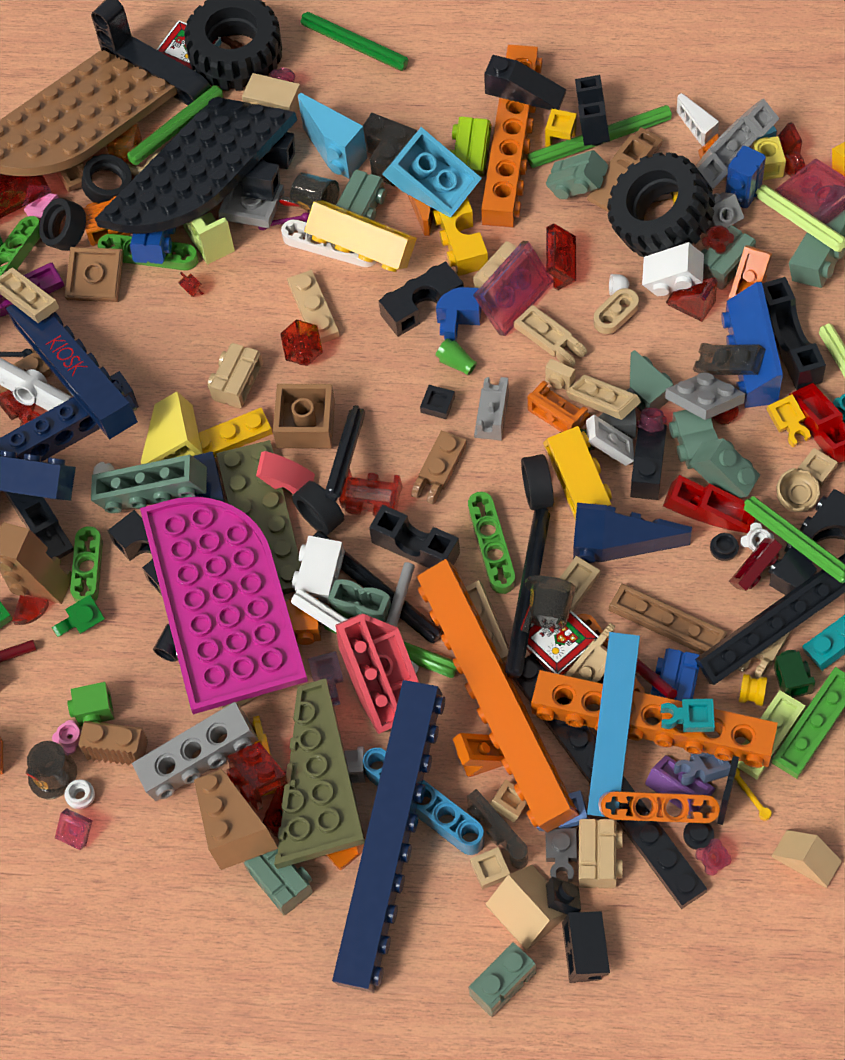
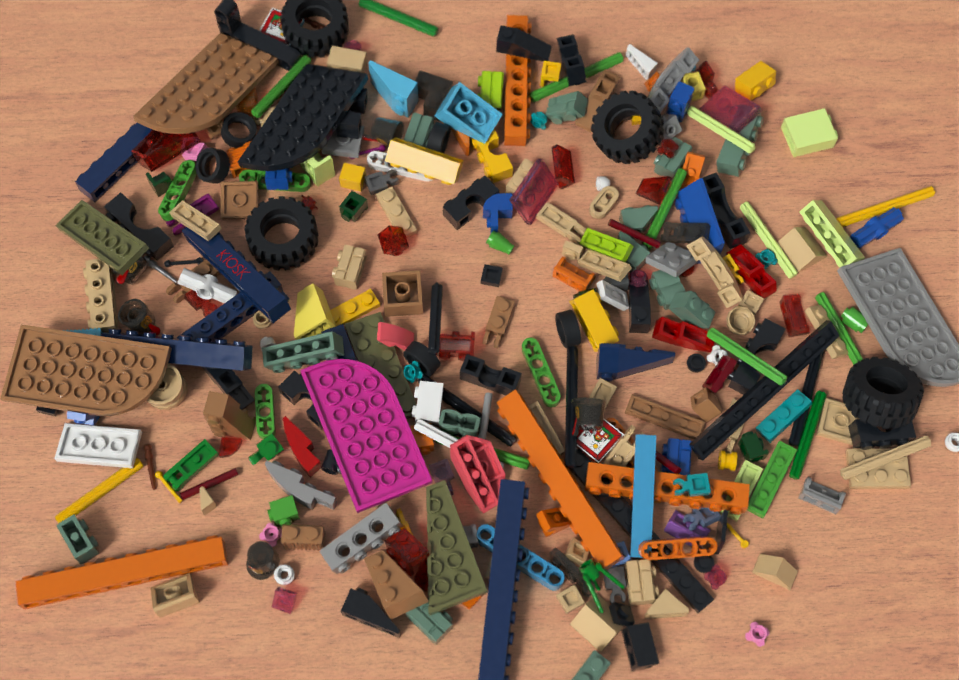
camera: 15 degrees left, 5 degrees up
light grey hinge [474,377,509,441] -> none
white brick [642,242,704,296] -> none
none -> black tyre [245,196,318,271]
none -> tan plate [253,311,272,329]
none -> light grey slope [265,460,337,510]
none -> red slope [283,416,321,478]
none -> yellow panel [339,163,366,192]
none -> dark green brick [339,190,368,222]
none -> black slope [341,588,401,638]
none -> flat silver plate [364,170,399,195]
none -> teal plate [403,361,423,383]
none -> black tyre [426,122,451,153]
none -> teal plate [530,112,548,130]
none -> lime plate [579,228,634,262]
none -> green plant [579,559,625,613]
none -> dark red bar [608,219,661,249]
none -> sand green slope [619,205,658,233]
none -> bright green axle [642,168,687,251]
none -> tan slope [645,589,689,619]
none -> tan slope [686,236,743,308]
none -> medium nougat panel [690,387,722,423]
none -> bright pink plate [745,622,770,647]

